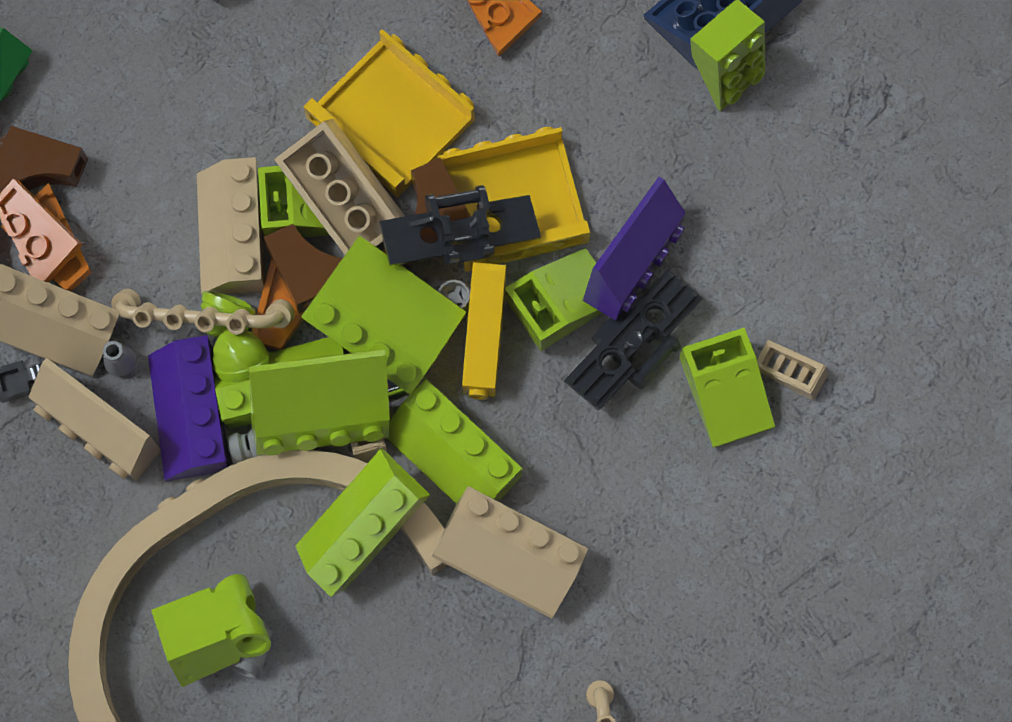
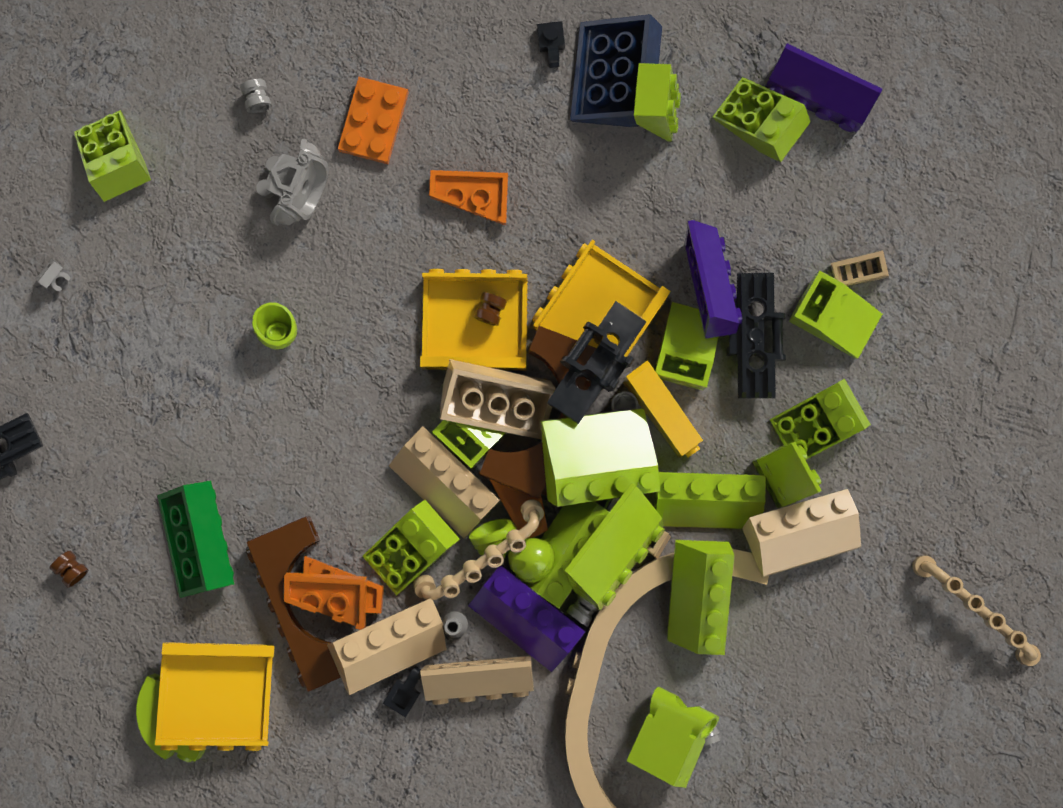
camera: 40 degrees left, 10 degrees up
none -> lime slope [363,500,460,596]
none -> reddish brown wheel [474,292,507,326]
none -> lime slope [713,77,811,162]
none -> lime slope [752,442,822,508]
none -> dark purple slope [765,43,883,133]
none -> lime slope [770,379,871,459]

